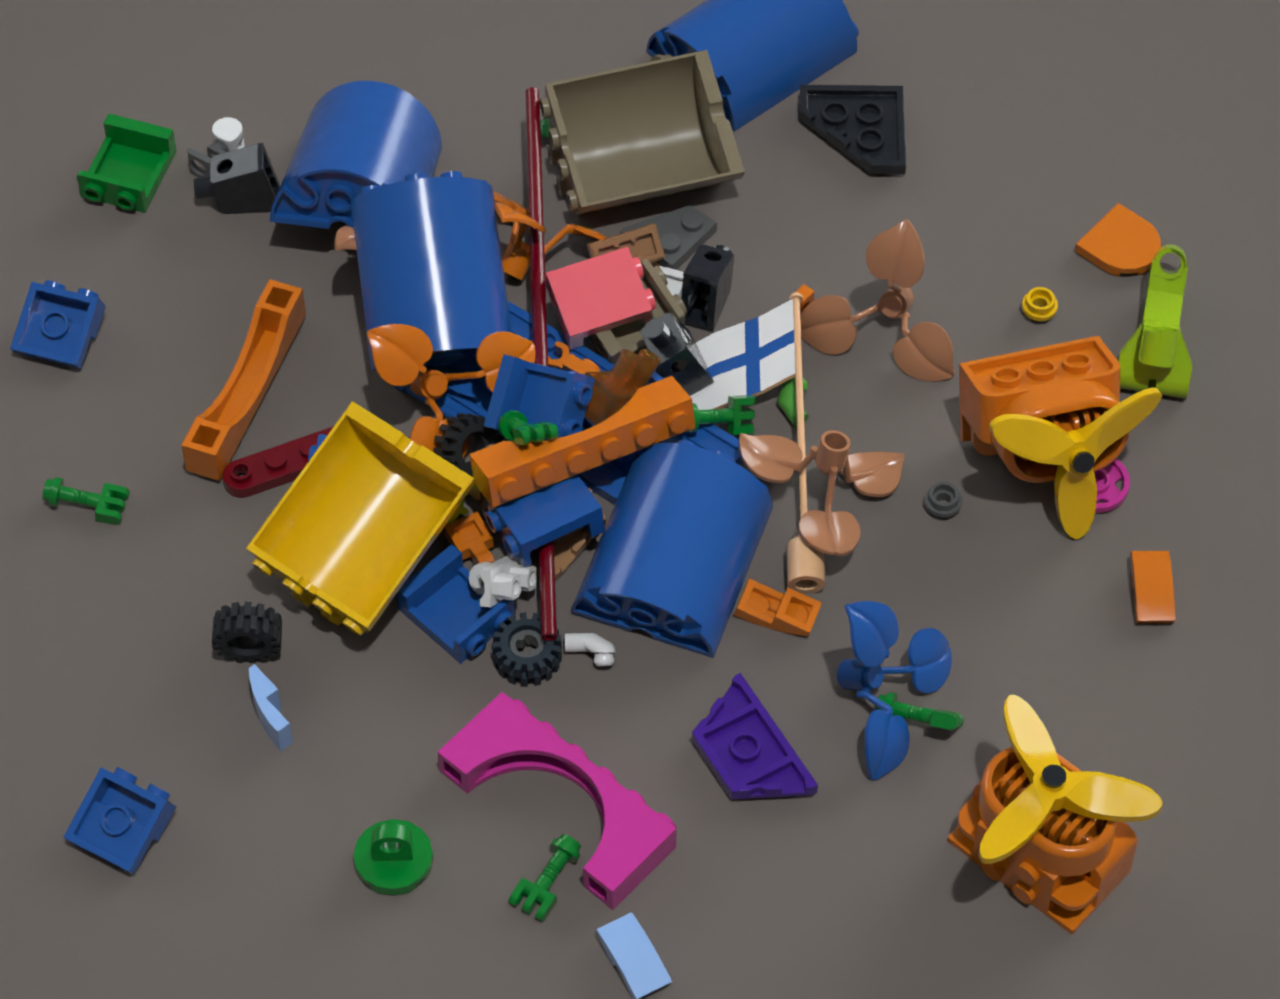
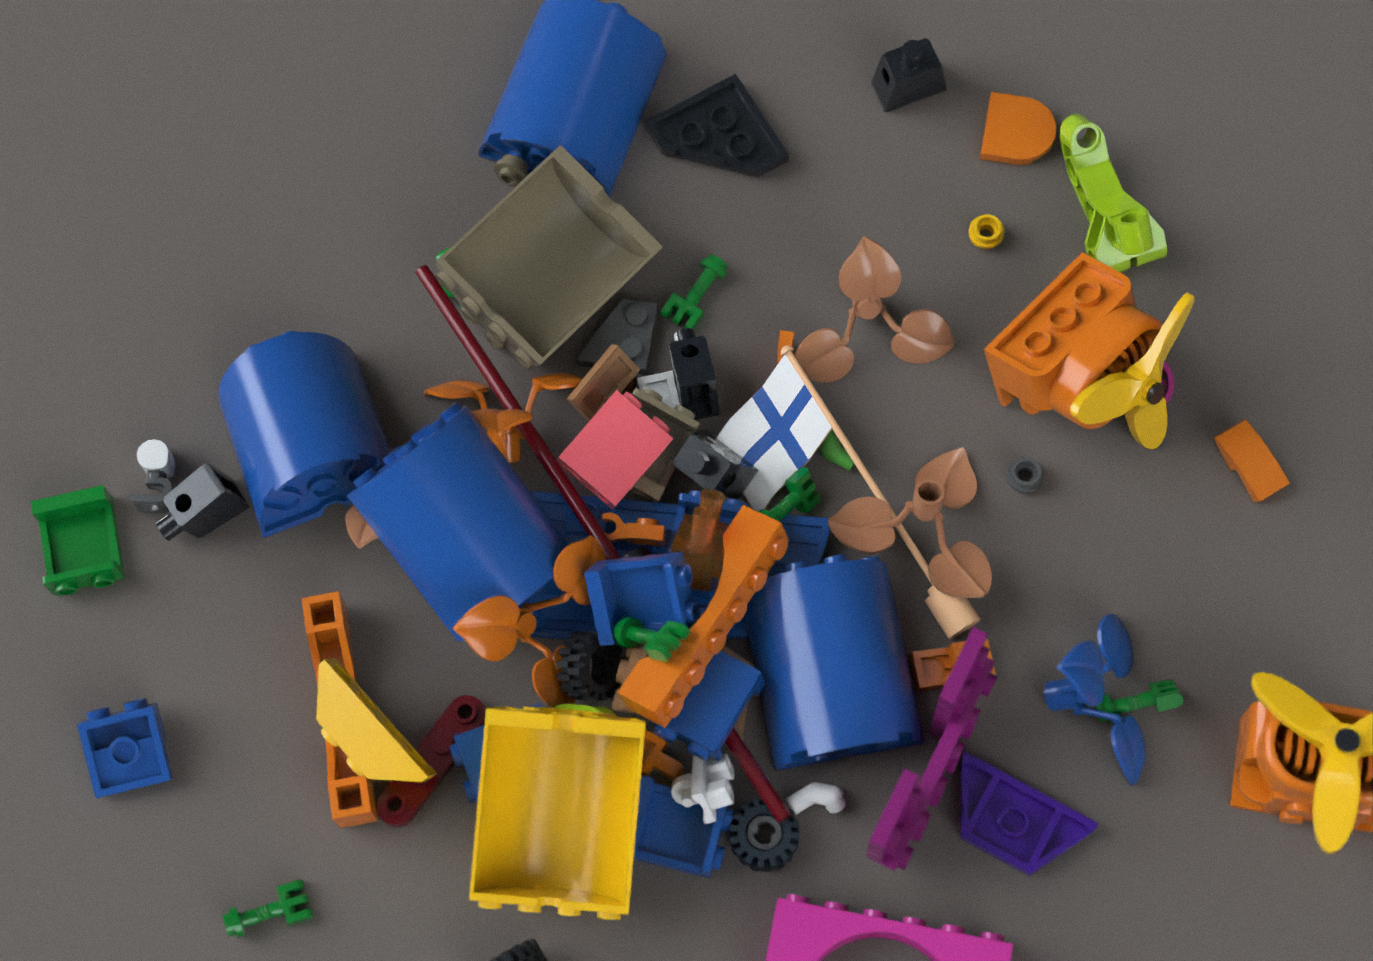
camera: 25 degrees left, 15 degrees up
none -> yellow wedge [316,658,437,782]
none -> green hinge [660,254,728,330]
none -> magenta plate [866,627,998,872]
none -> black torso [872,38,947,113]

